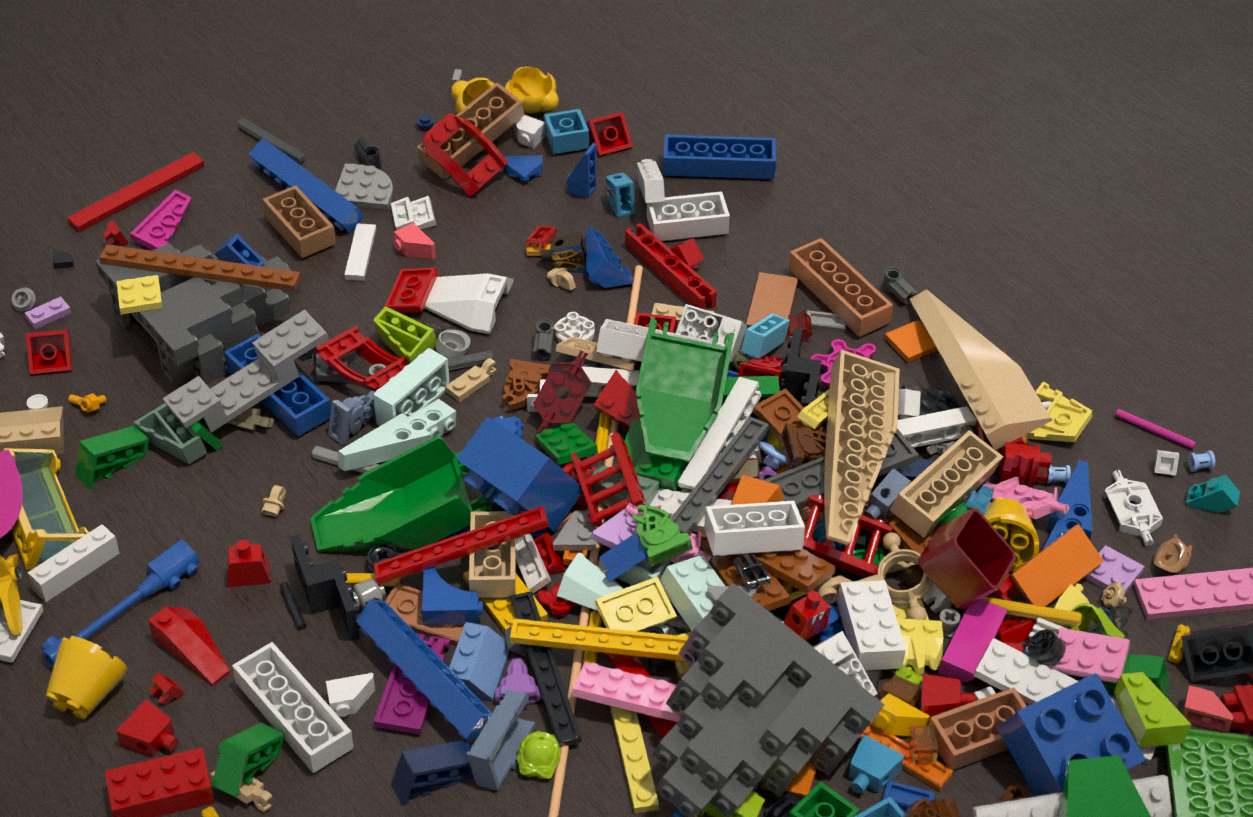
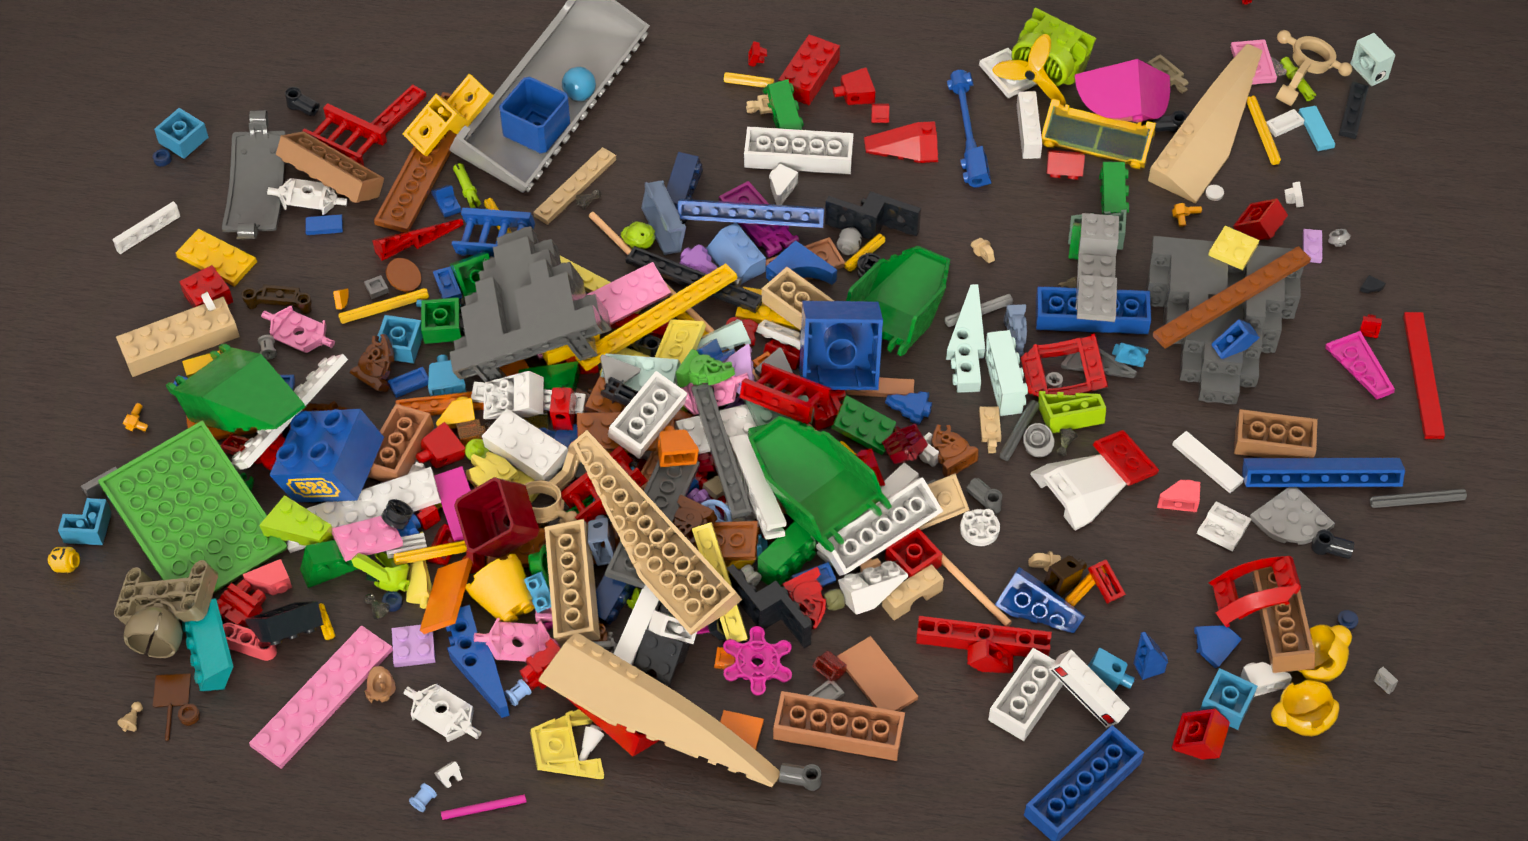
camera: 135 degrees right, 10 degrees up
yellow cone [45,636,128,719] -> none
red torso [227,540,271,588] -> none
red tile [373,506,549,585] -> none
medium azure brick [741,313,790,359] -> none
clear orange brick [908,726,938,765] -> none
tan piece [1101,582,1126,608] -> none
teal slope [1186,475,1240,513] -> none
none -> slope [1046,150,1085,179]

